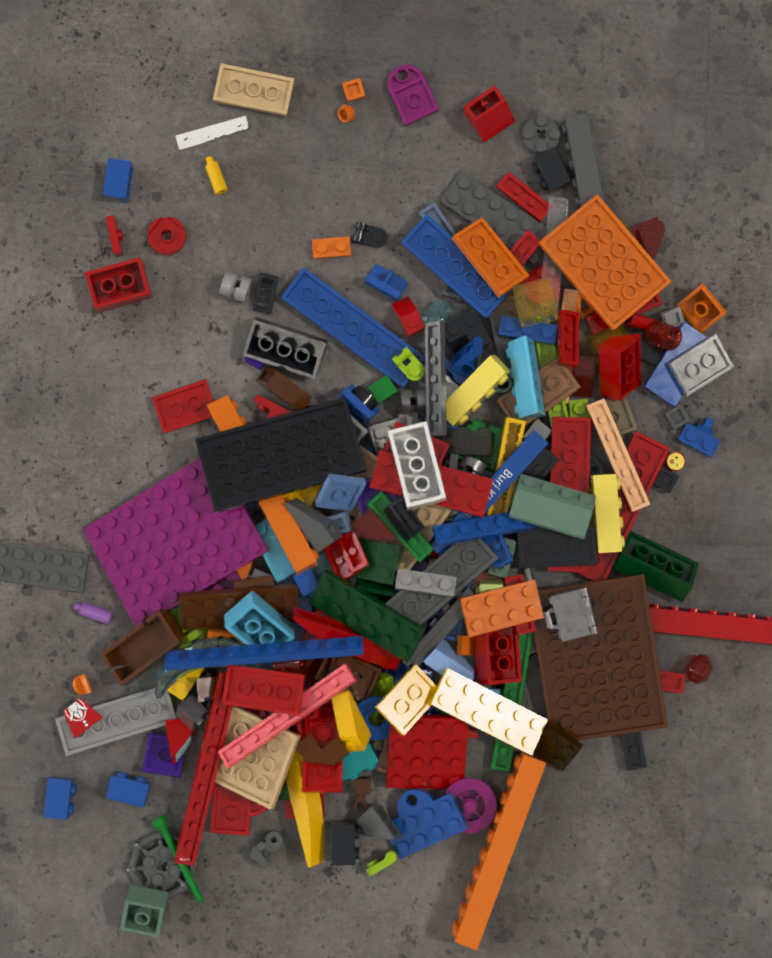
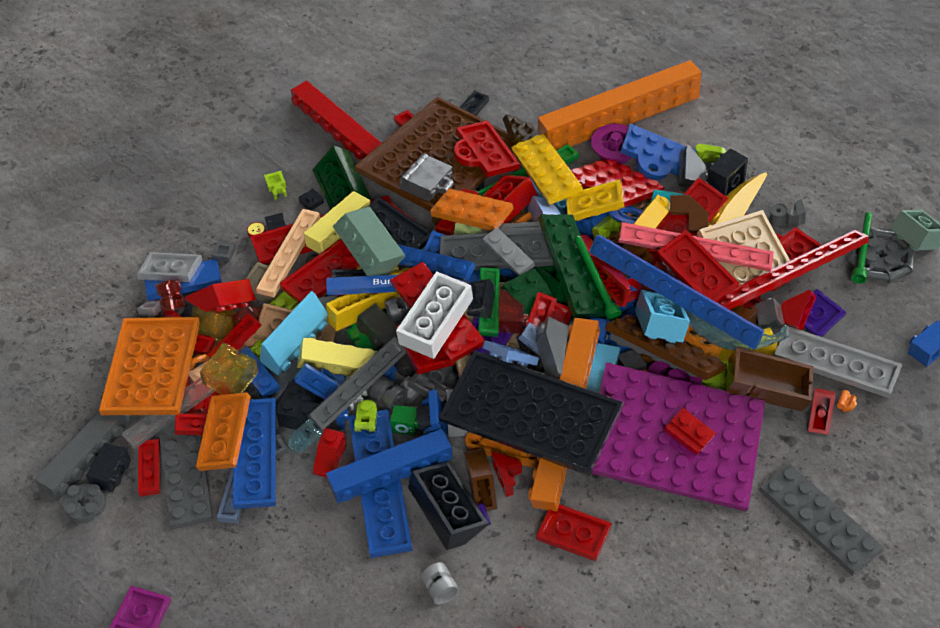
camera: 135 degrees left, 35 degrees down
red sticker [63,699,103,738] -> none
medium lavender cylinder [74,602,113,625] -> none
blue brick [106,771,152,807] -> none
reddish brown tile [234,575,275,588] -> none
black slope [253,272,279,314] -> none
orange plate [312,236,351,260] -> none
black plate [352,222,387,248] -> none
blue panel [365,264,408,302] -> none
red slope [463,85,515,143] -> none
clear red slope [633,217,665,260] -> none
orange slope [676,283,727,333] -> none
blue hinge [677,417,721,458] -> none
clear red head [684,654,713,684] -> none
none -> lime plate [264,171,287,200]
none -> black plate [298,189,324,211]
none -> blue brick [326,429,453,504]
none -> red plate [454,120,520,177]
none -> green piece [574,236,622,320]
none -> red plate [664,408,716,456]
none -> red slope [808,388,835,435]

